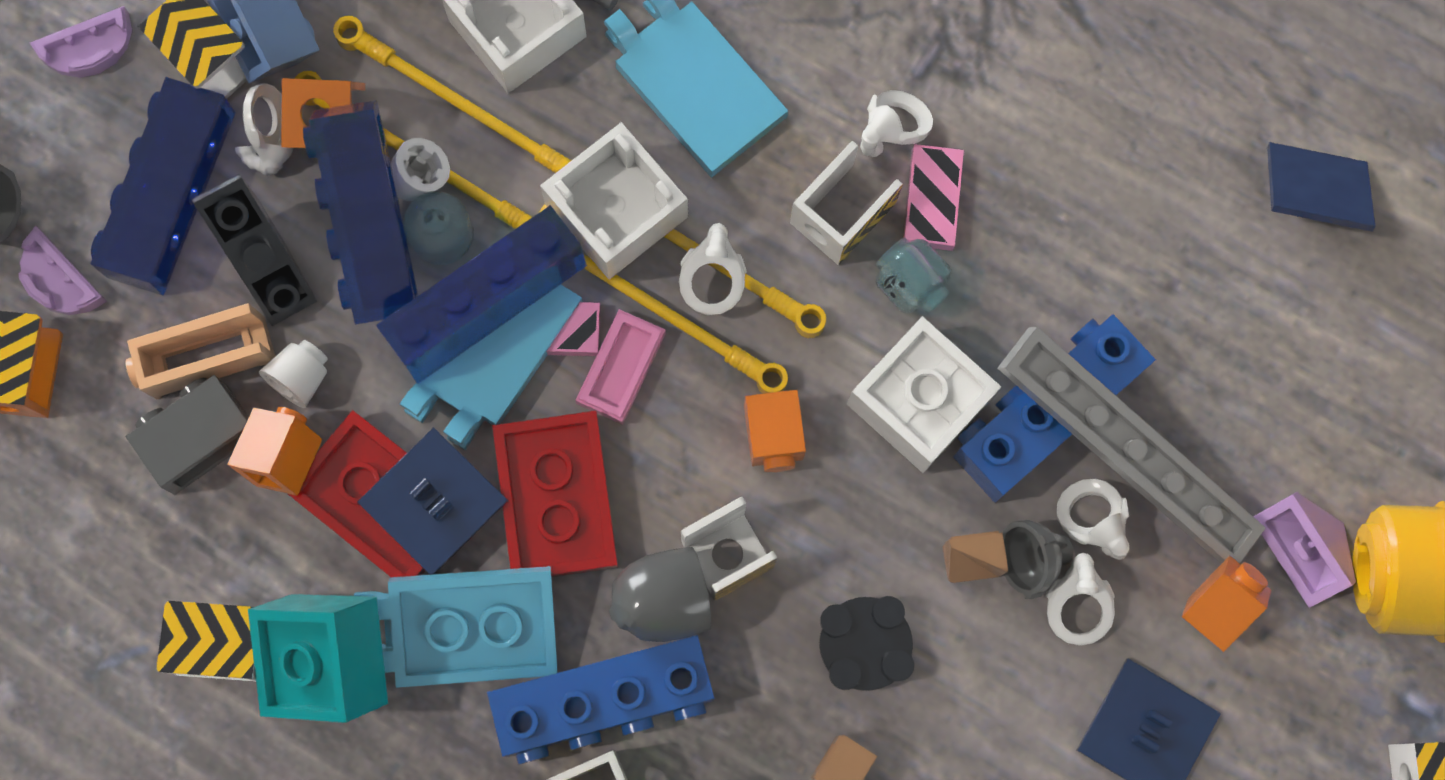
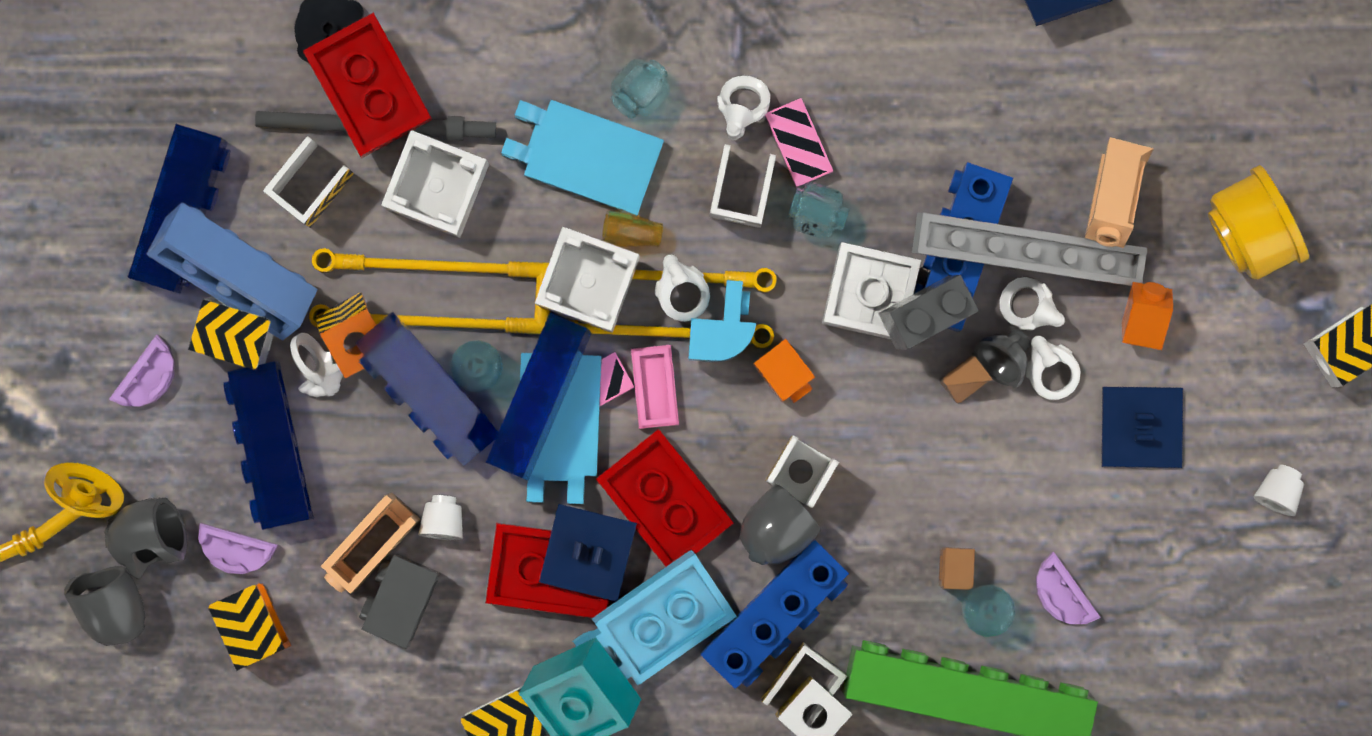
camera: 25 degrees left, 10 degrees up
black slope [192,174,317,326] -> none
orange brick [227,407,323,496] -> none
white hat [386,138,450,201] -> none
black piece [819,596,914,691] -> none
lavender slope [1253,492,1356,608] -> none
none -> clear yellow cone [602,208,663,247]
none -> clear light blue head [611,59,670,119]
none -> medium azure brick [688,280,756,362]
none -> dark grey piece [878,275,979,349]
none -> light nougat window [1085,137,1154,248]

